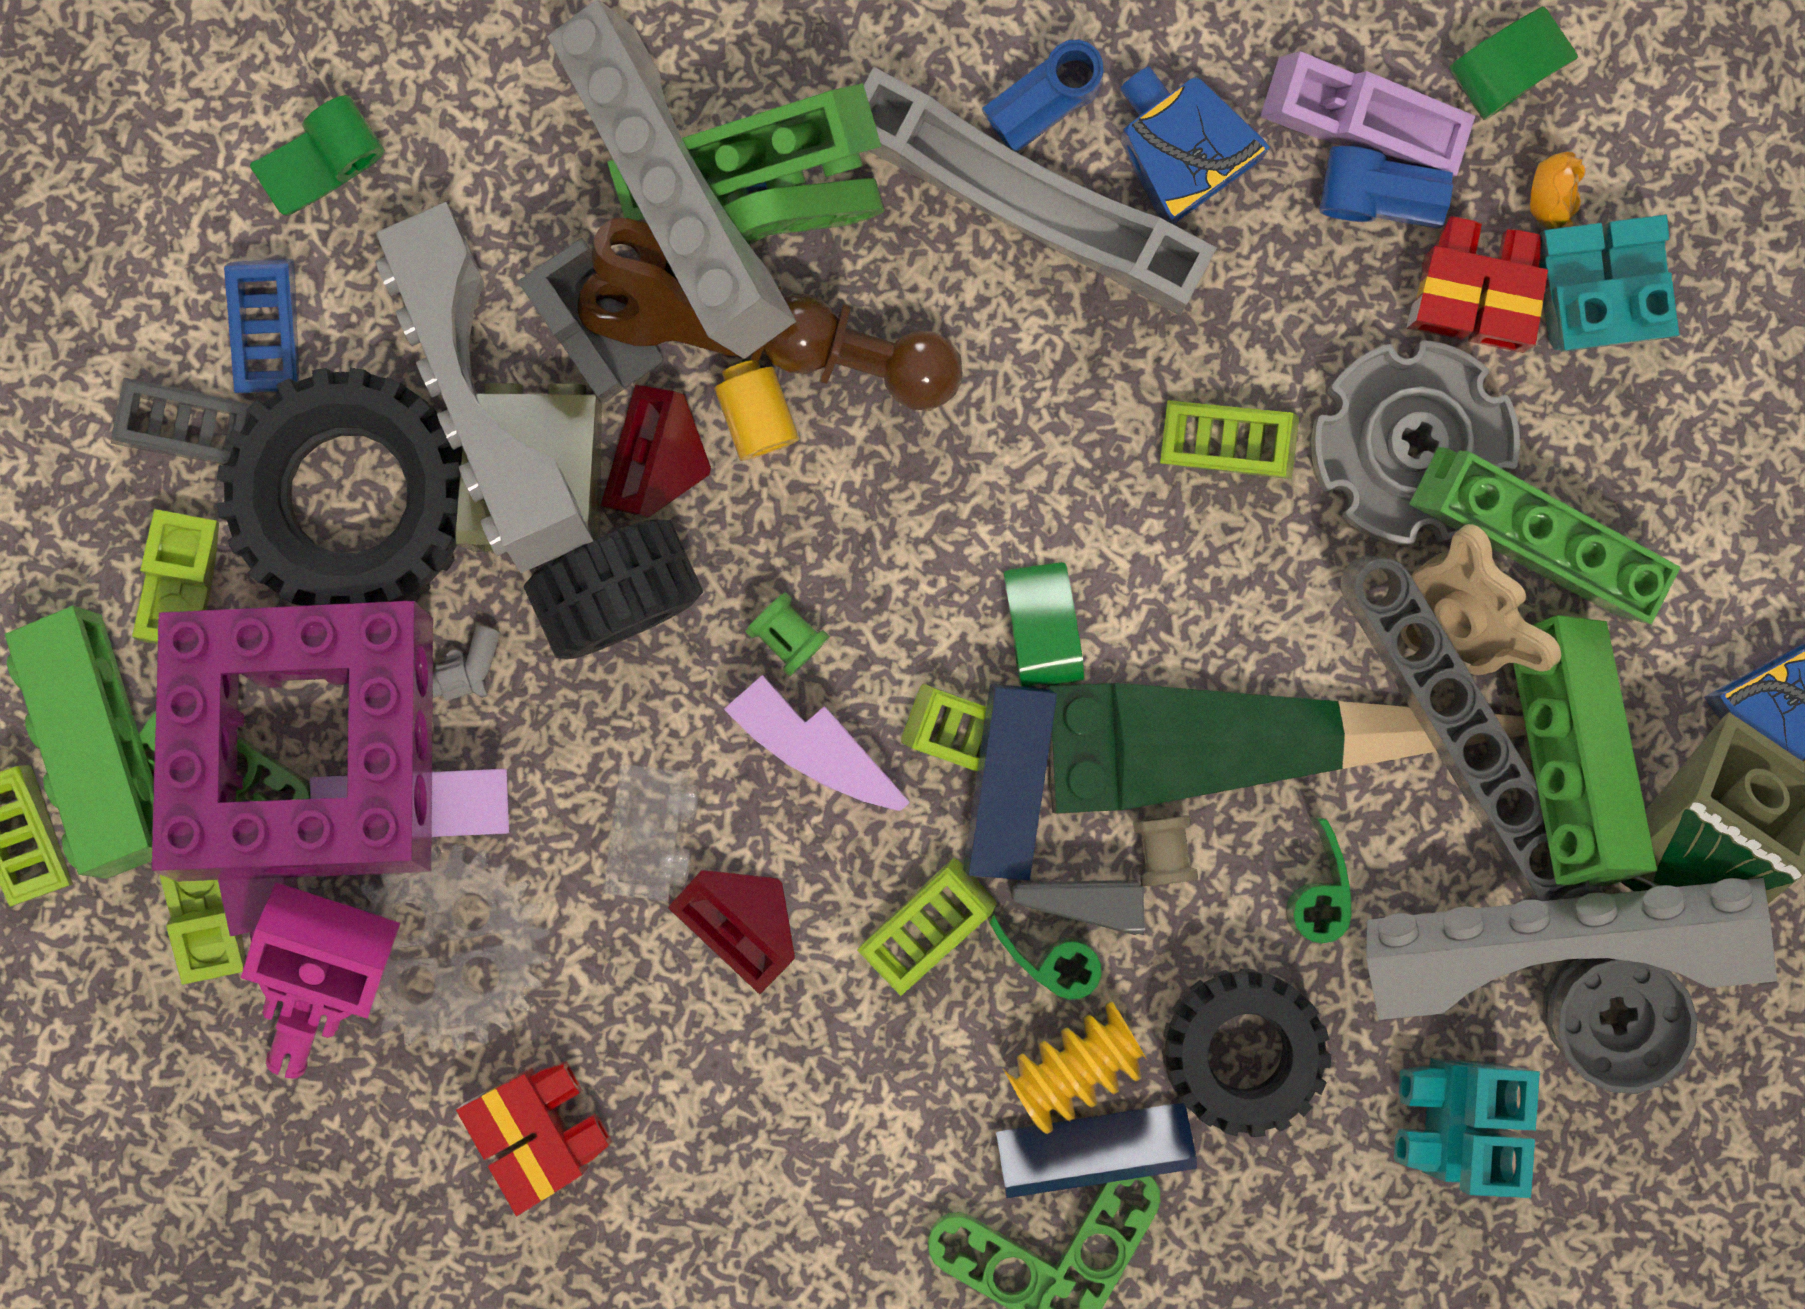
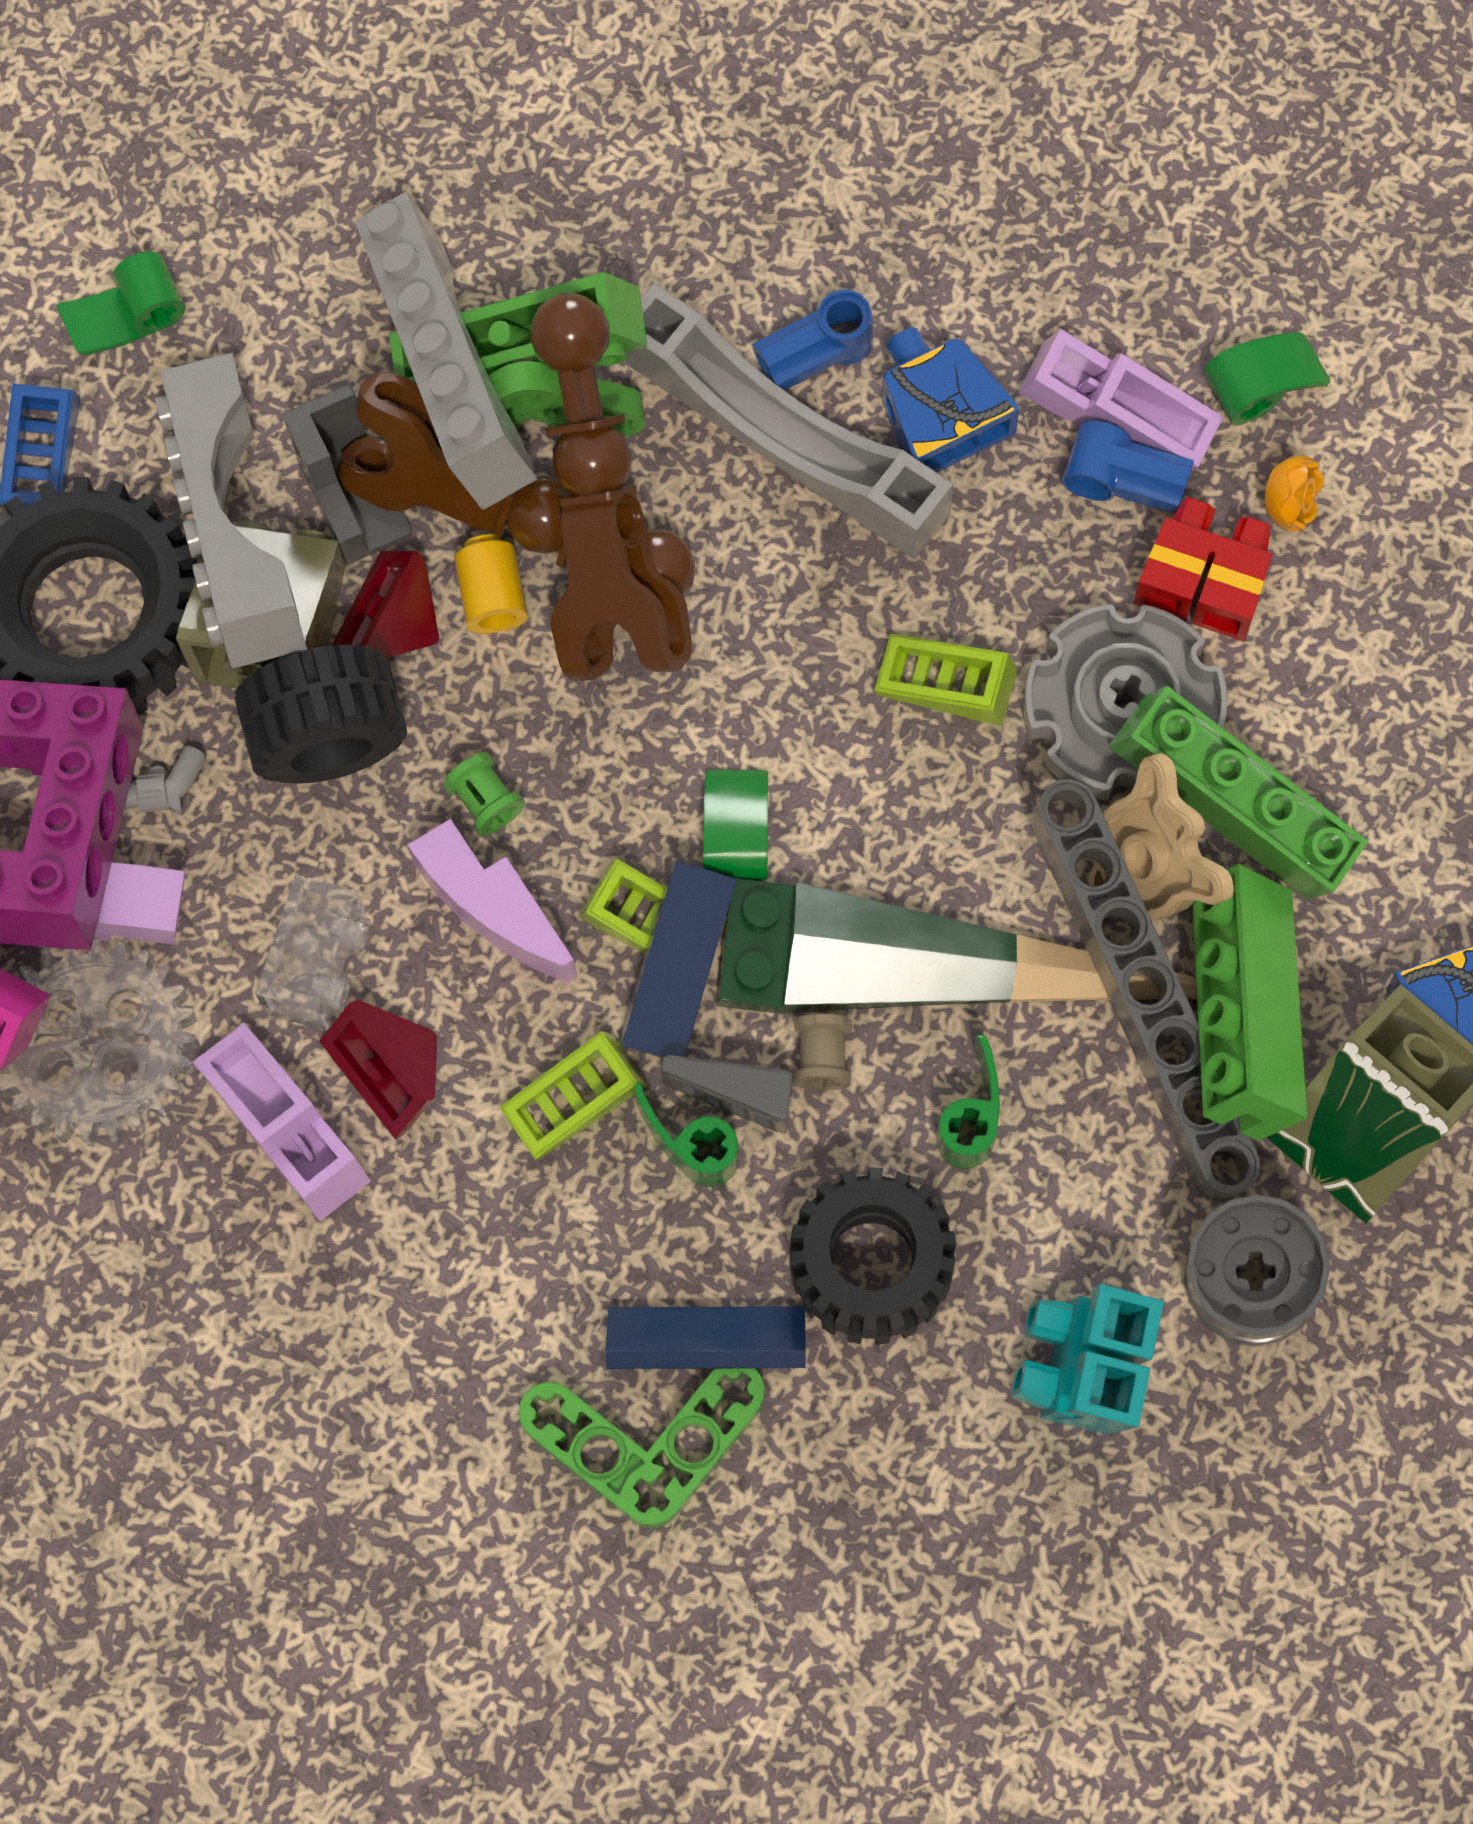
camera: 10 degrees right, 15 degrees down
red hips [456,1061,612,1217] -> none
yellow piece [1003,1001,1147,1134] -> none
light grey arch [1366,878,1777,1020] -> none
teal hips [1539,214,1680,352] -> none
none -> lavender slope [193,1023,371,1221]
none -> reddish brown piece [530,293,692,681]

